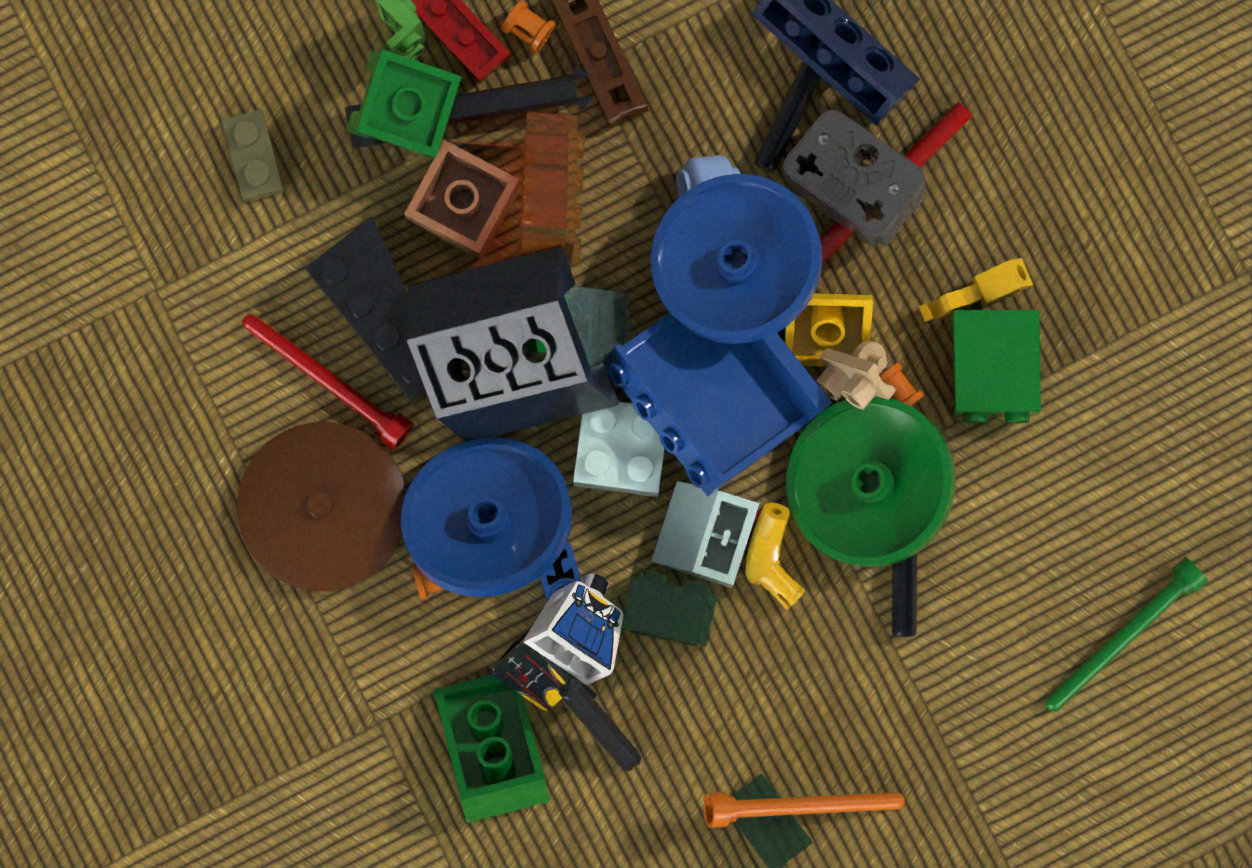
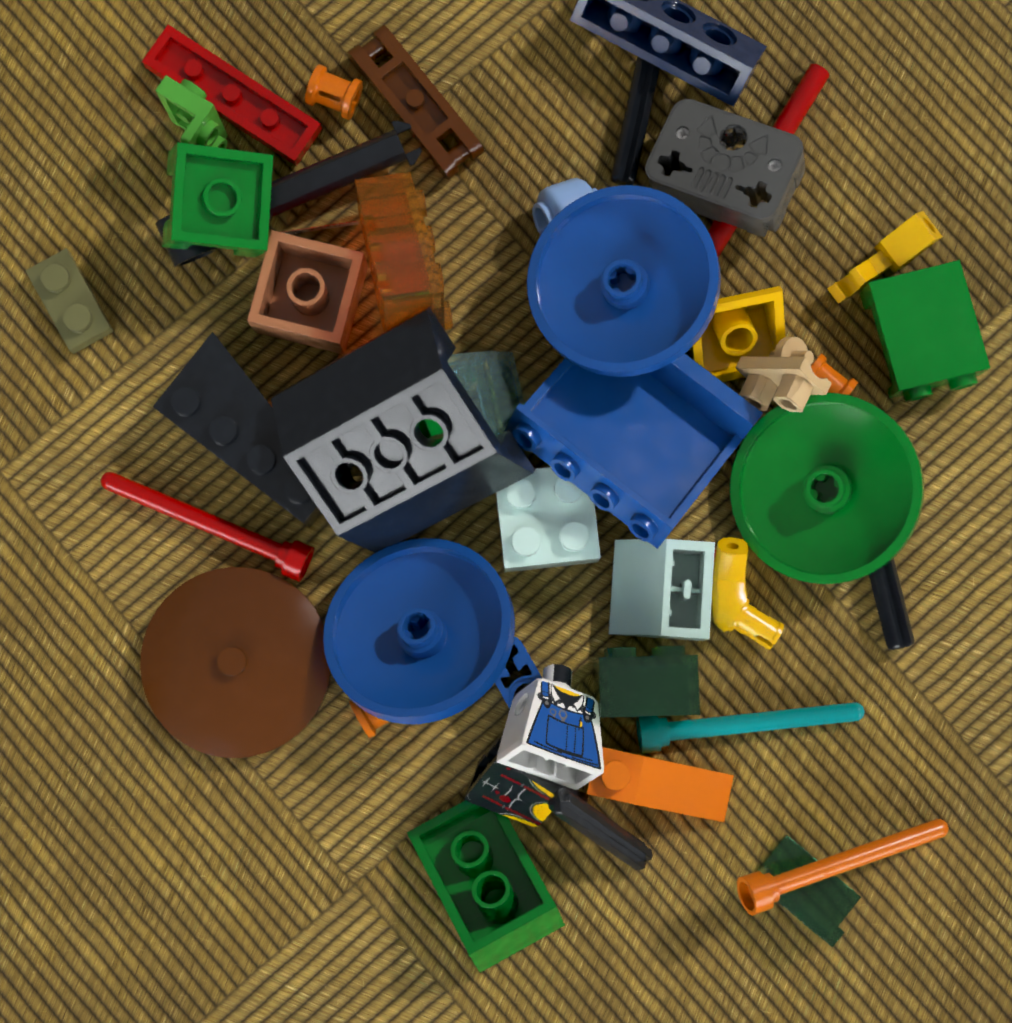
camera: 20 degrees left, 0 degrees up
none -> orange slope [584,746,734,822]
none -> teal piece [636,702,865,754]

